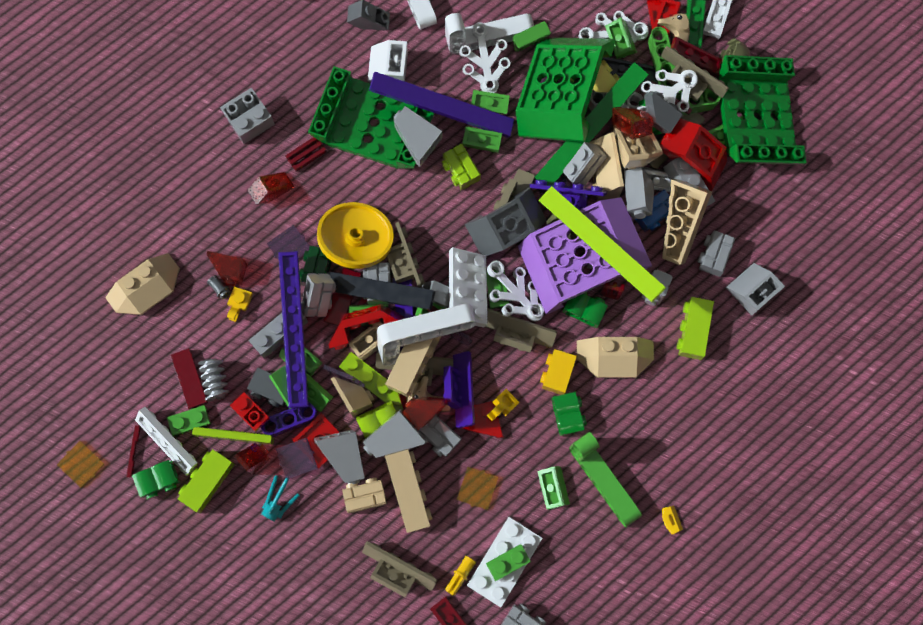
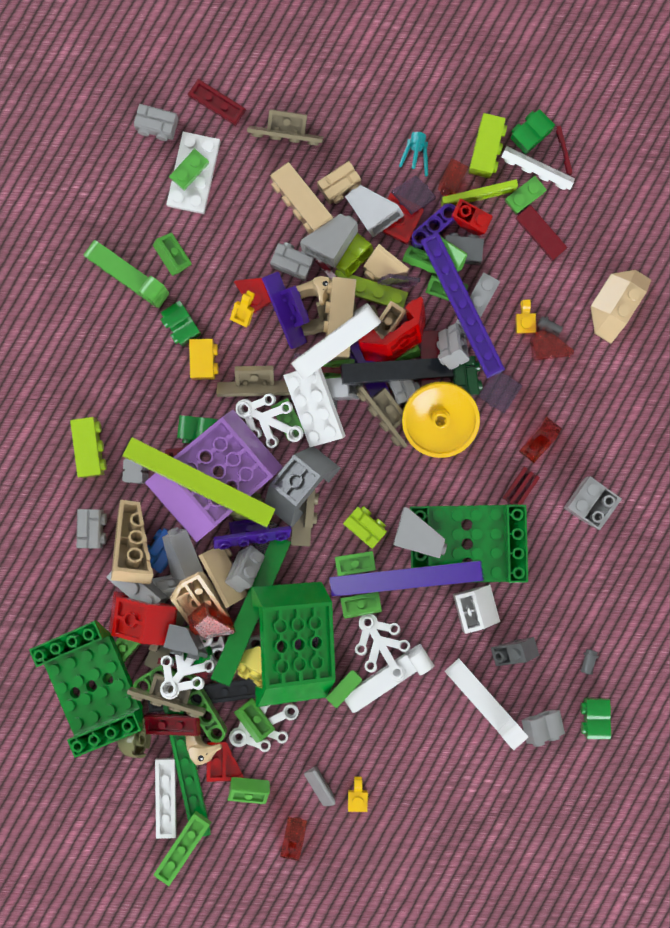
camera: 160 degrees right, 10 degrees up
clear yellow piece [57,441,104,488] -> none
light grey piece [198,359,229,401] -> none
clear red slope [402,397,451,430] -> none
yellow axle [445,556,476,595] -> none
clear yellow piece [457,467,498,510] -> none
tan wedge [577,337,654,378] -> none
yellow piece [662,505,683,534] -> none
light grey slope [726,263,785,316] -> none

